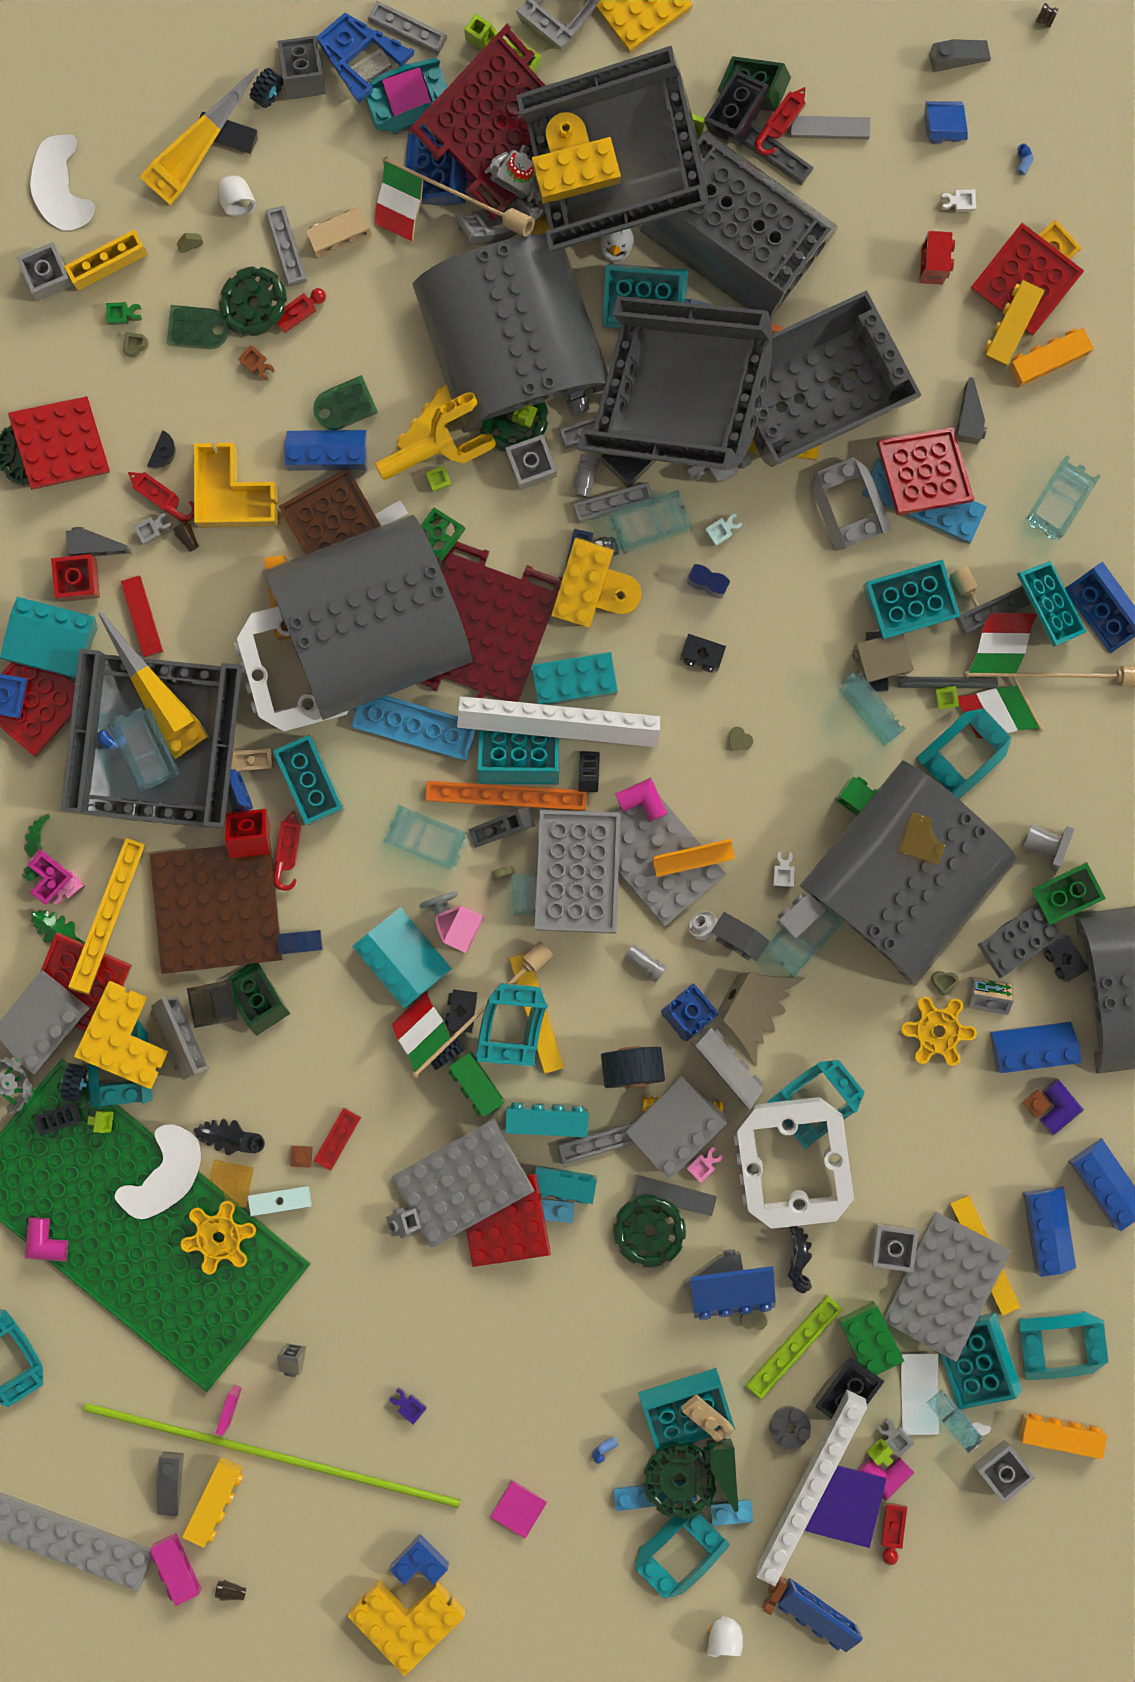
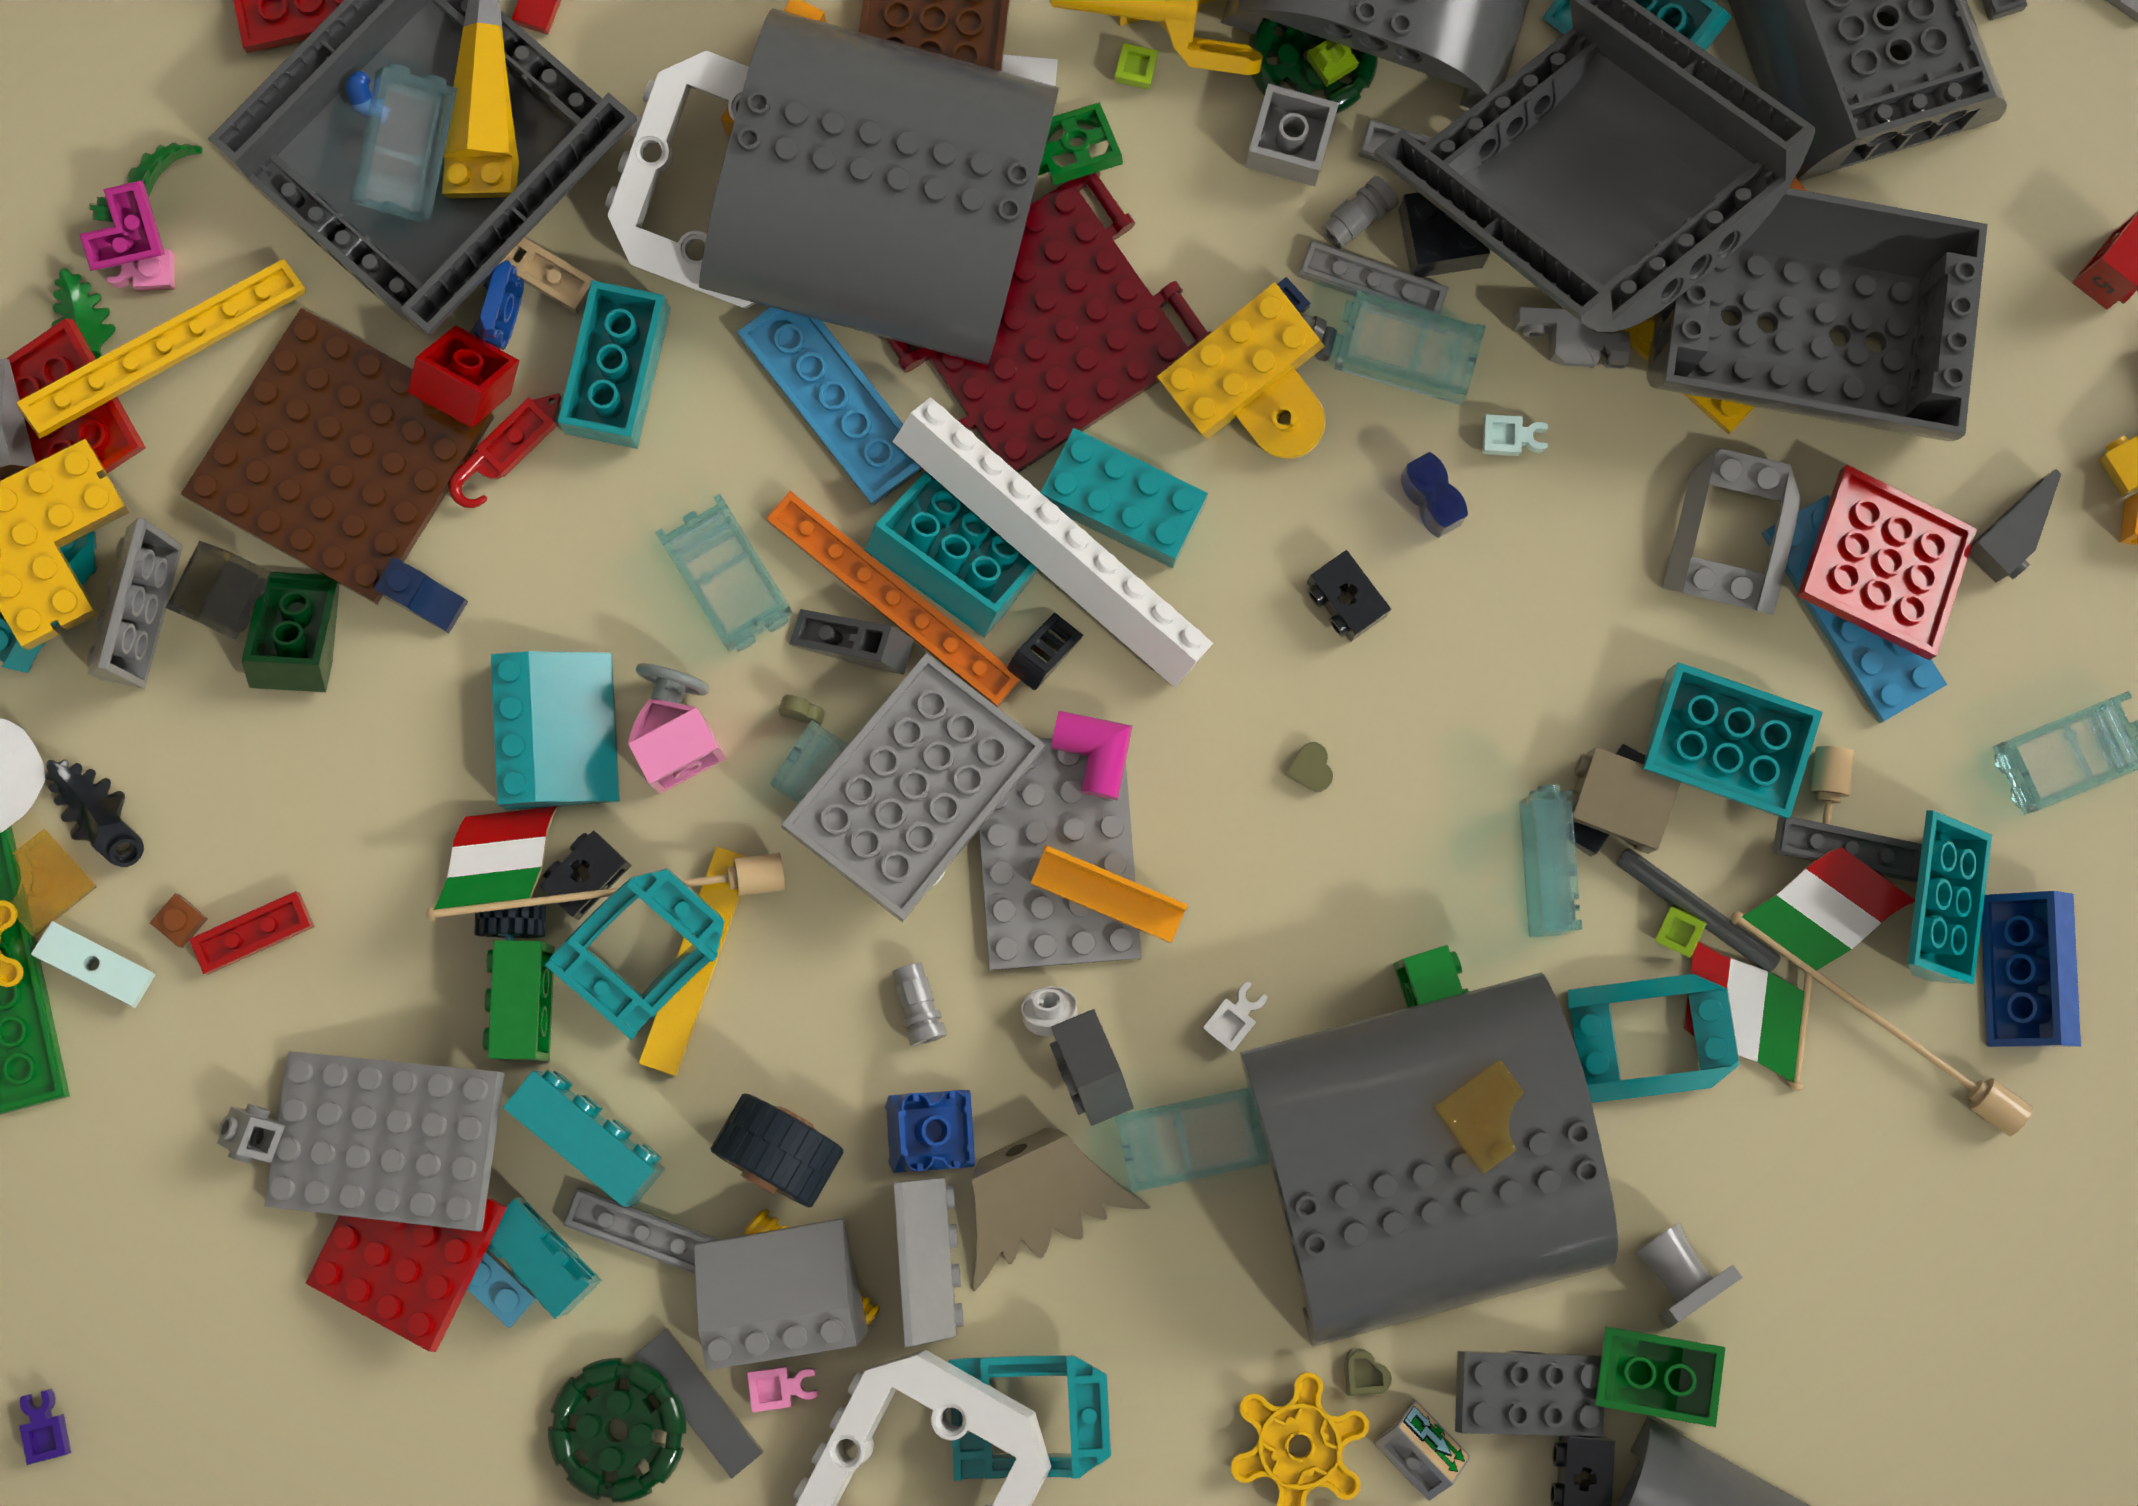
camera: 35 degrees right, 5 degrees down
dark grey piece [566,390,590,415] -> none
light grey brick [776,893,826,940] -> none

